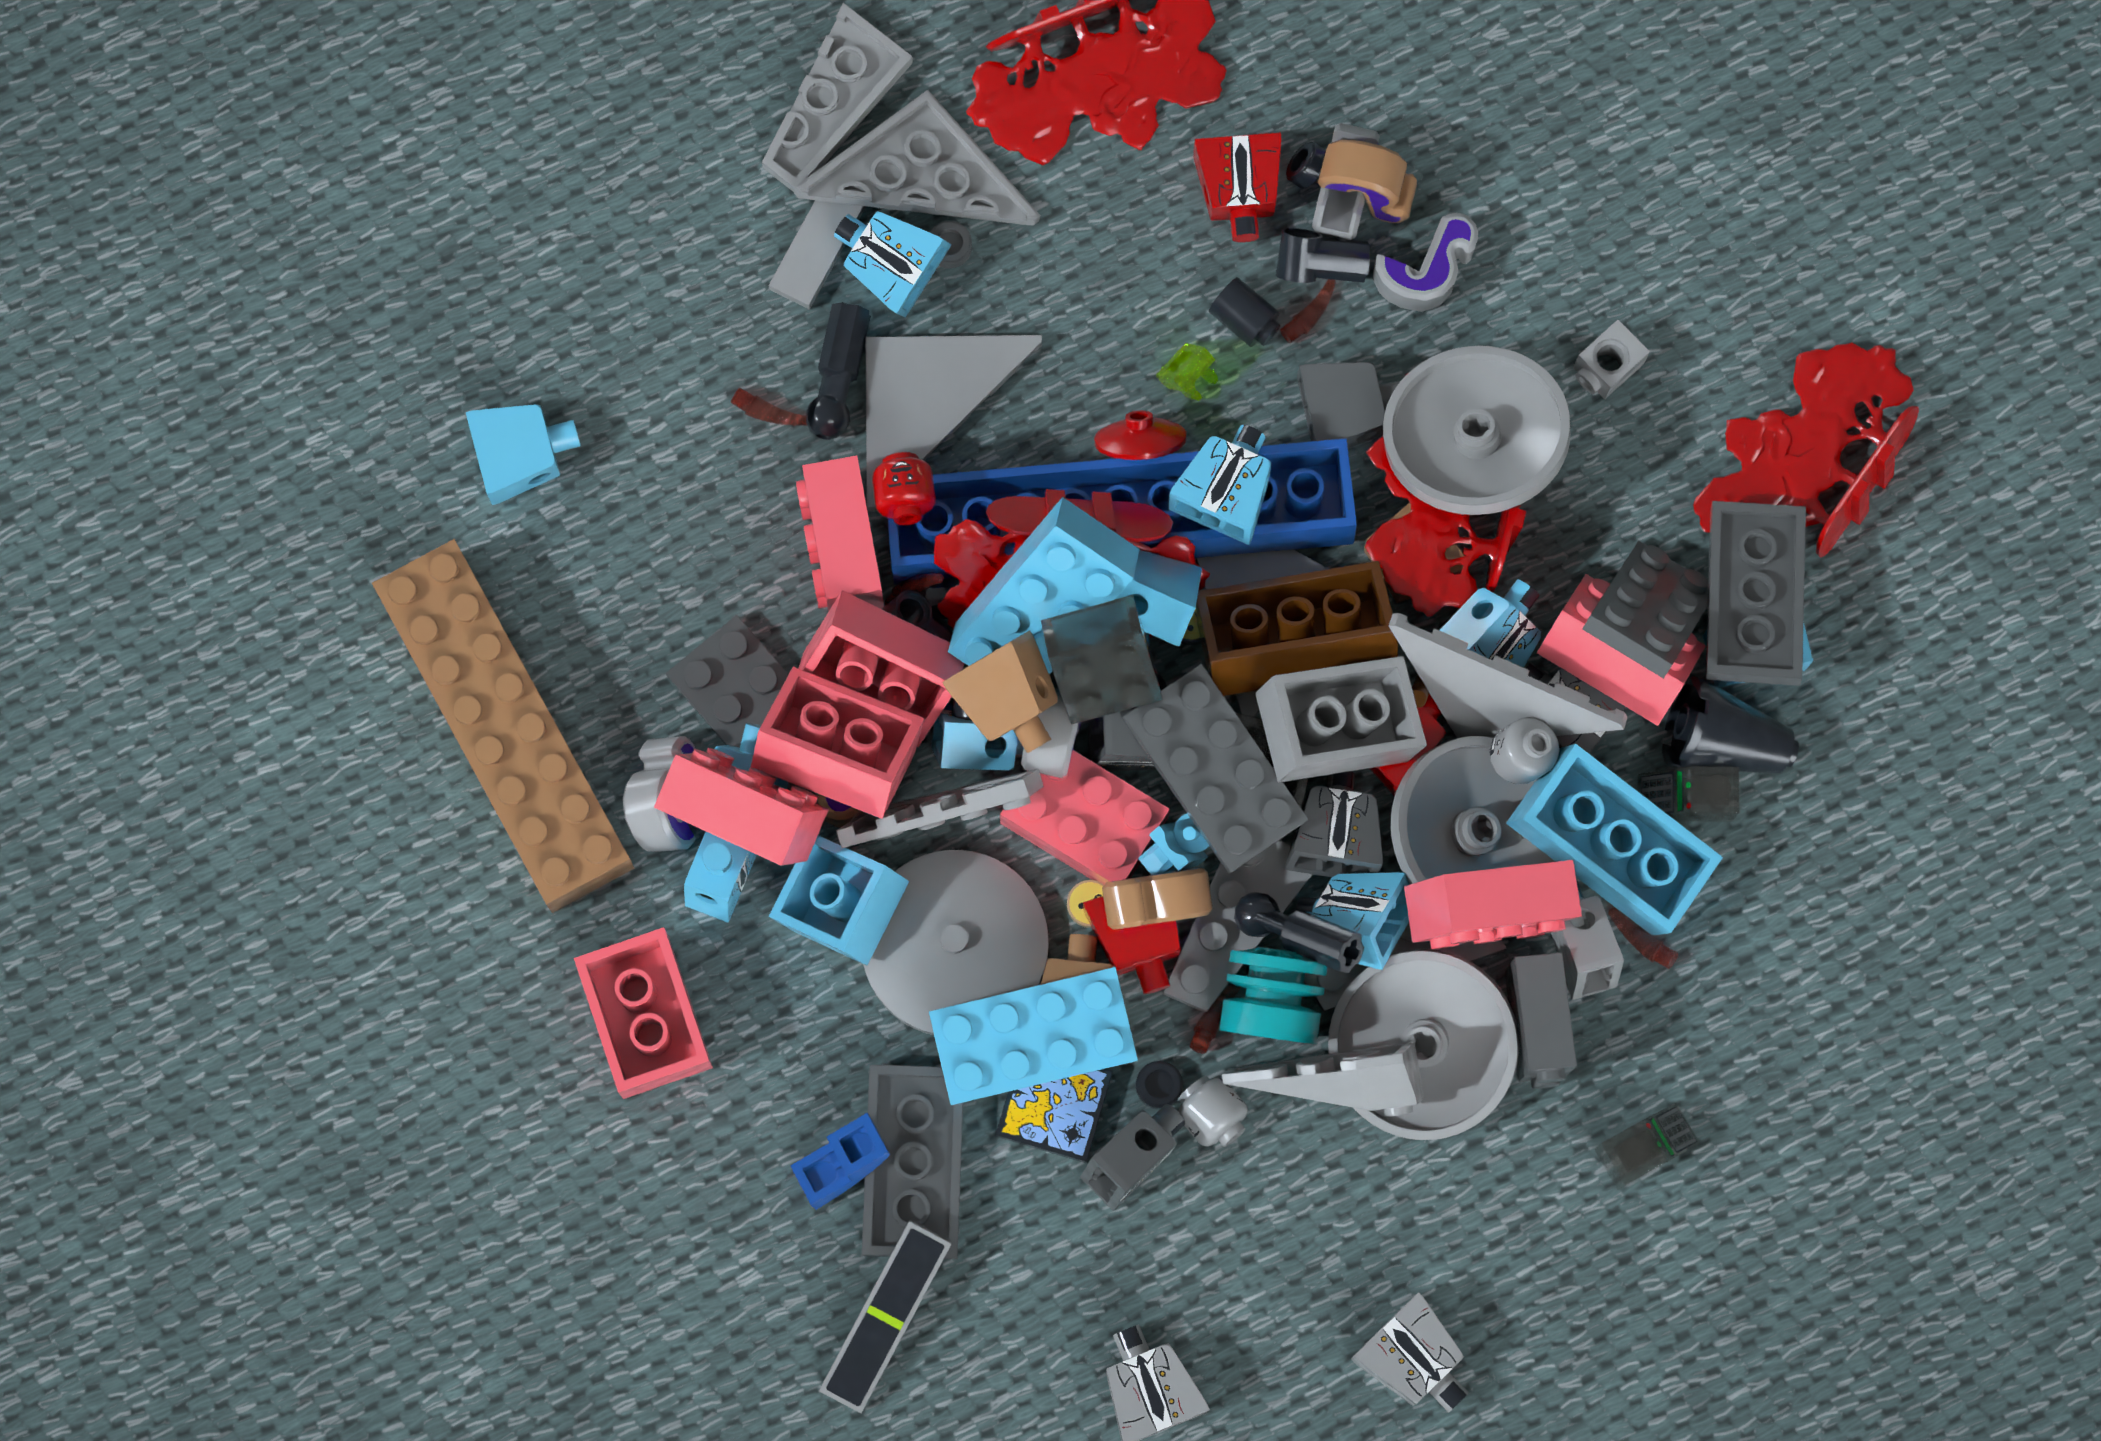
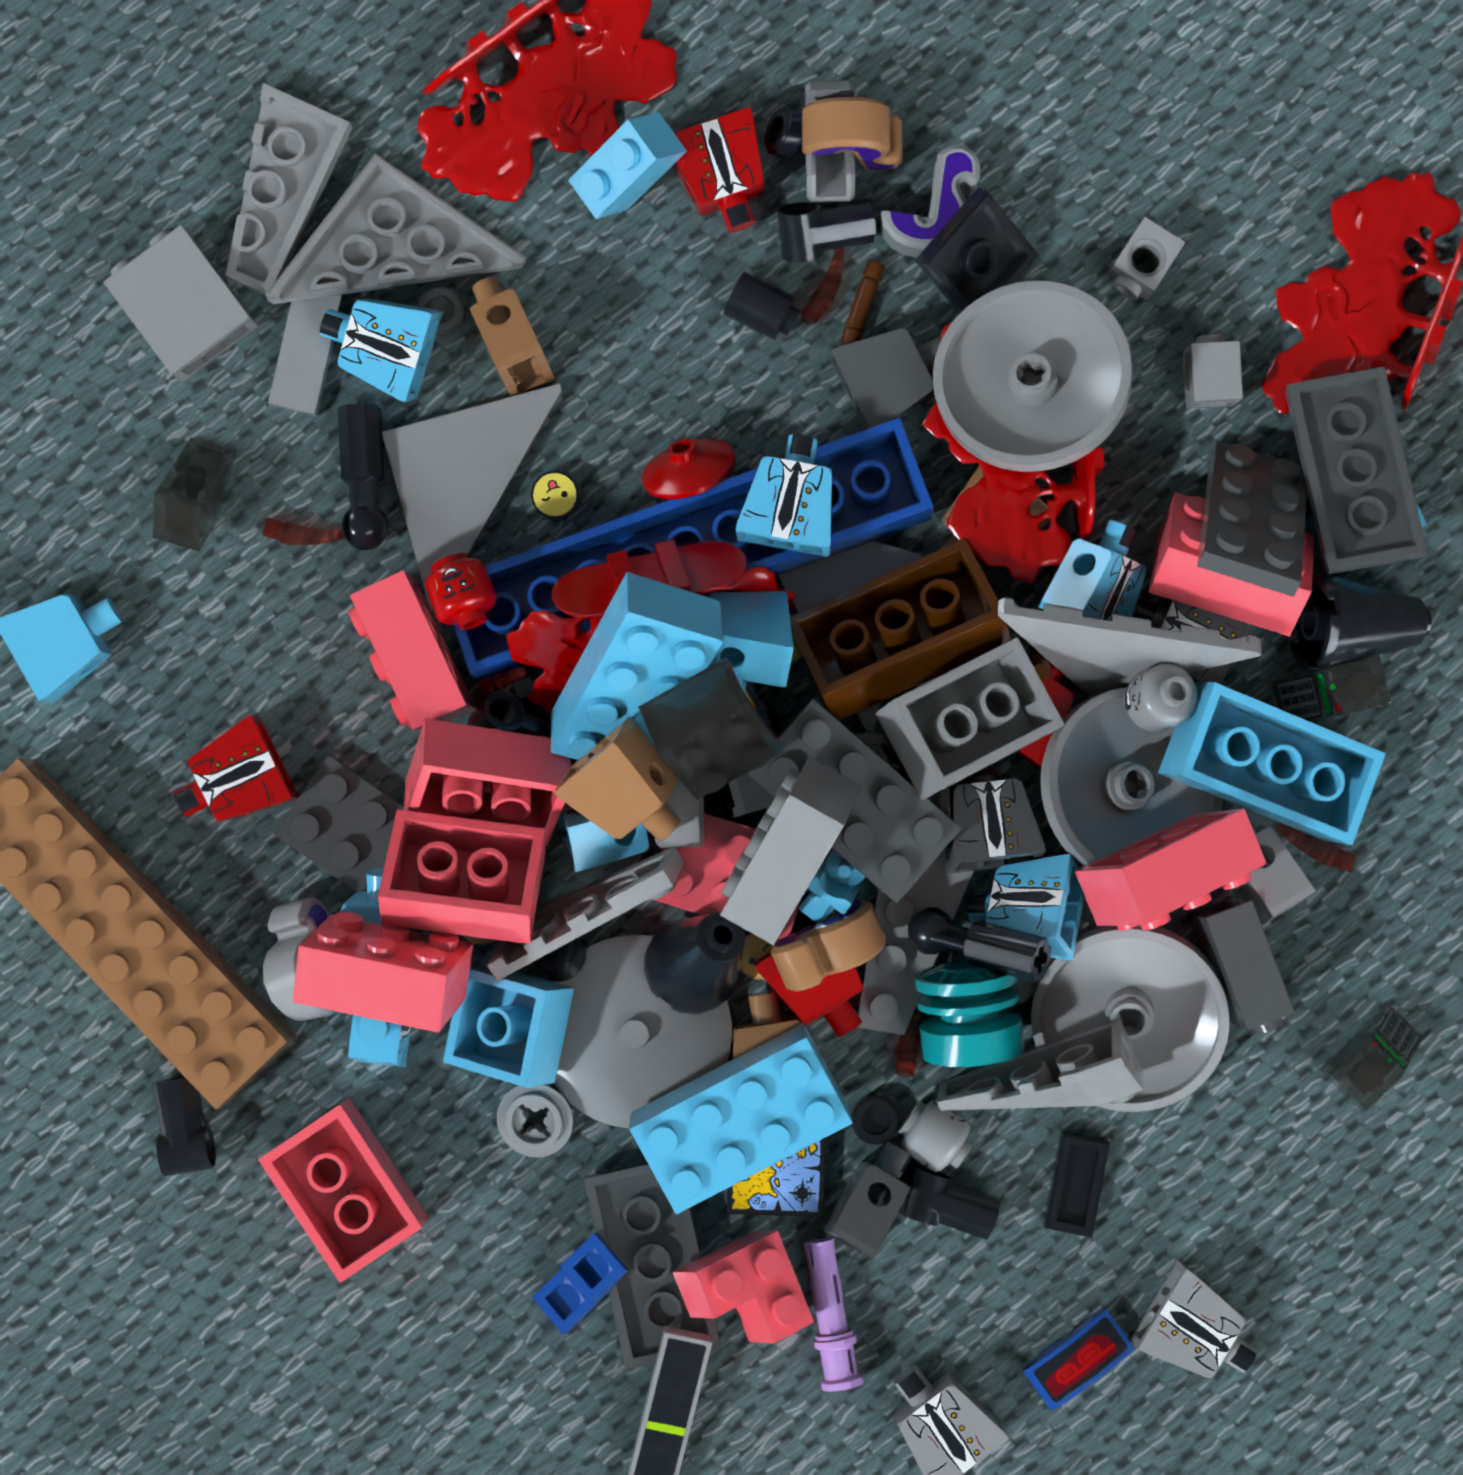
camera: 10 degrees left, 10 degrees up
clear neon green tile [1155,343,1219,401] -> none
none -> light grey brick [103,225,259,383]
none -> clear smoke slope [153,438,236,551]
none -> black piece [153,1076,216,1176]
none -> red torso [173,715,299,822]
none -> medium nougat torso [470,276,555,397]
none -> light grey gear [497,1084,574,1157]
none -> light yellow tile [531,471,580,521]
none -> black tile [536,938,587,982]
none -> medium azure brick [568,112,687,219]
none -> black cone [644,913,745,1014]
none -> coral brick [672,1231,814,1344]
none -> light grey brick [720,757,861,945]
none -> lavender pin [803,1237,864,1392]
none -> reddish brown wheel [840,260,885,345]
none -> black piece [898,1164,1001,1240]
none -> black tile [914,188,1039,313]
none -> slope [1022,1309,1135,1410]
none -> black tile [1043,1131,1110,1238]
none -> light grey brick [1183,334,1243,409]

